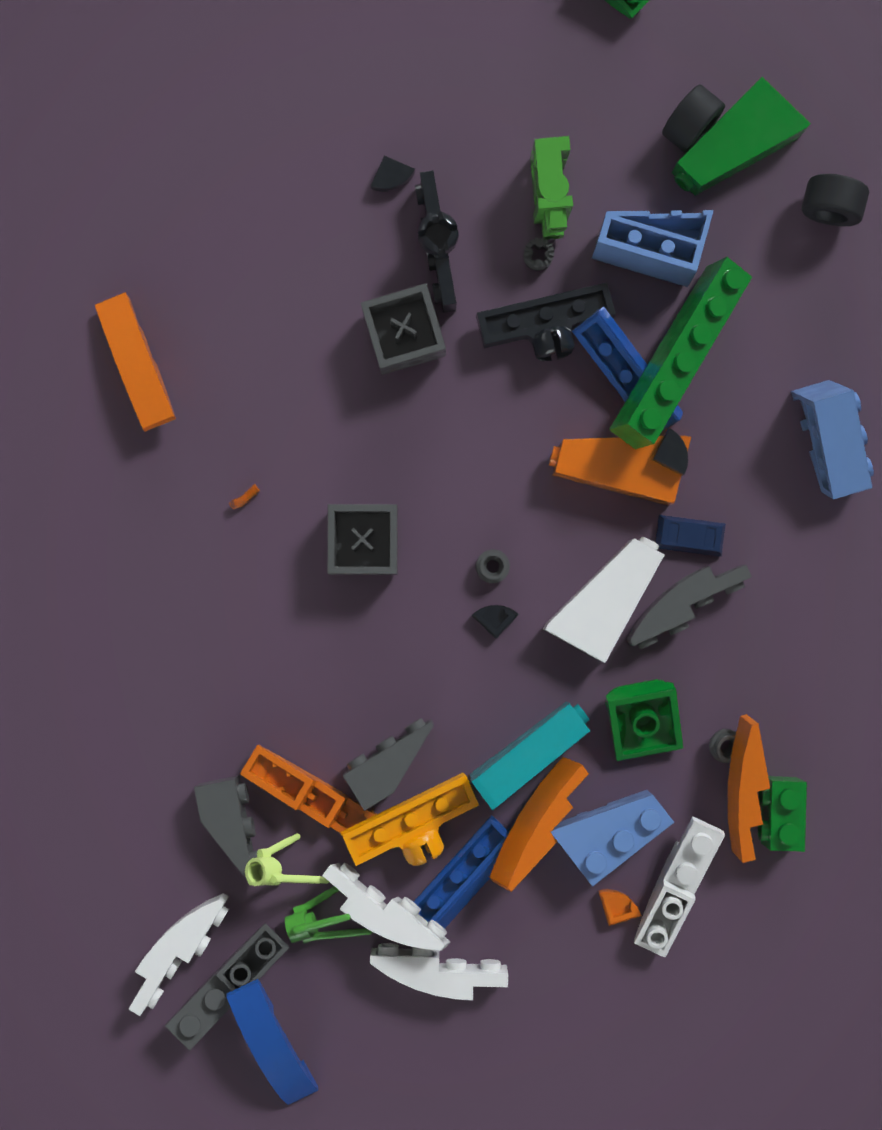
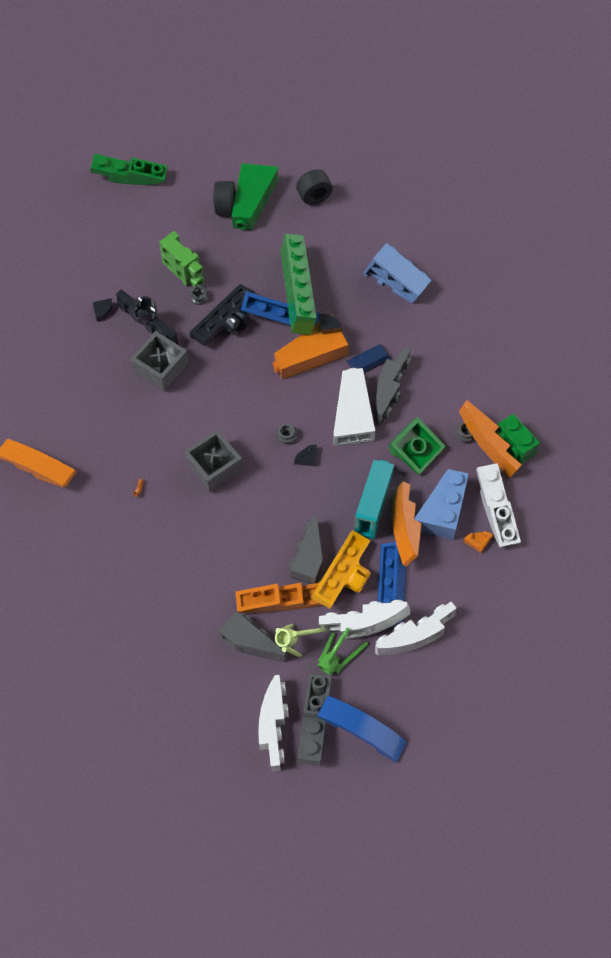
camera: 30 degrees left, 25 degrees down
medium blue wedge [591,210,714,287] -> none

